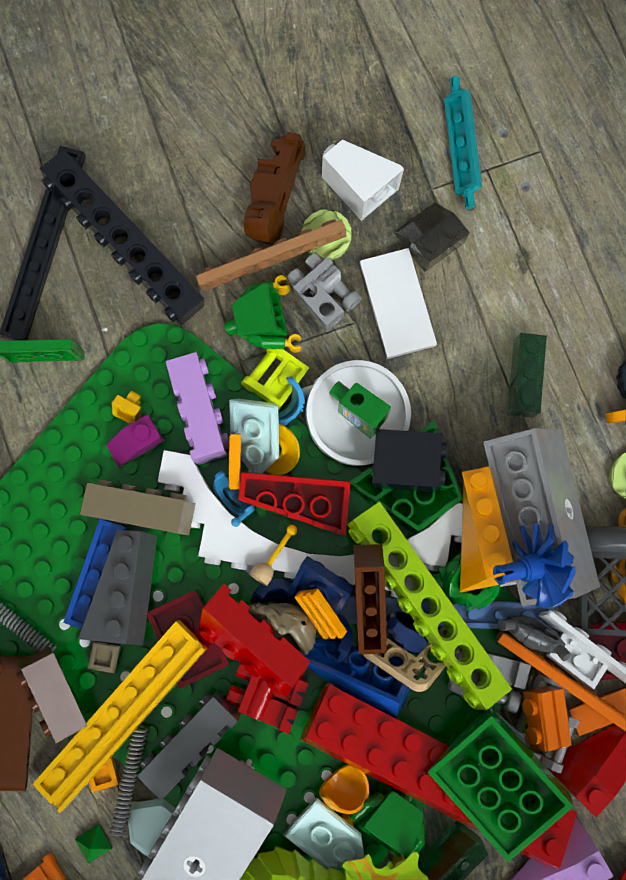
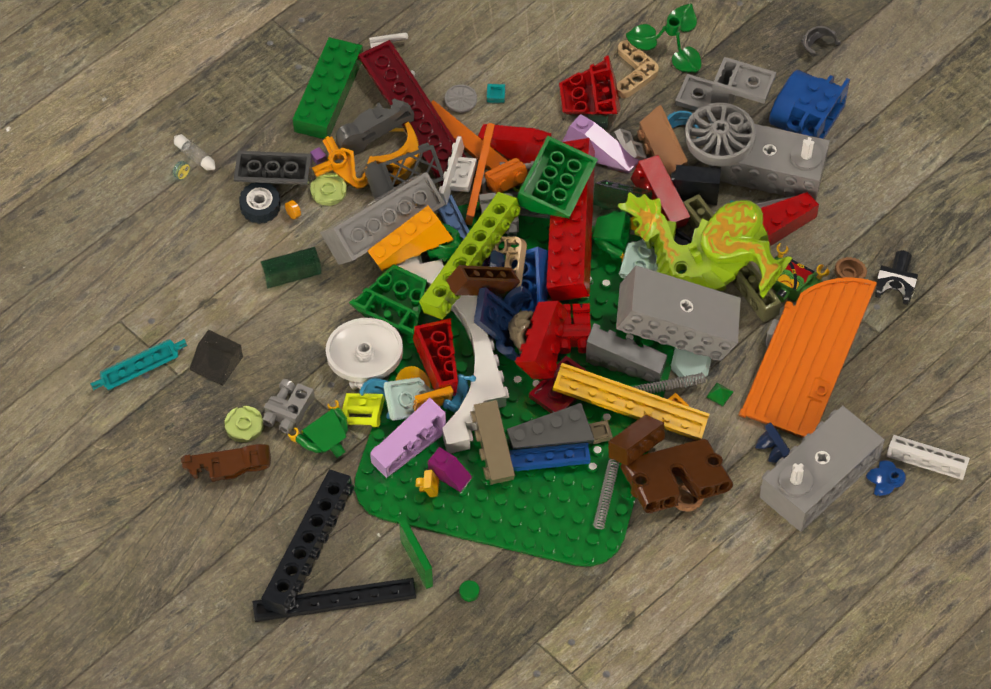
camera: 110 degrees left, 25 degrees down
medium nougat plate [196,219,347,292] -> none
hinge [249,525,297,586] -> none
light orange tile [295,589,347,639] -> none
light orange helmet [319,764,369,814] -> none
white slope [322,140,404,221] -> none
green torso [329,381,391,439] -> none
white tile [359,248,437,359] -> none
black brick [372,429,447,493] -> none
blue piece [493,521,576,607] -> none
dark grey piece [498,615,571,661] -> none

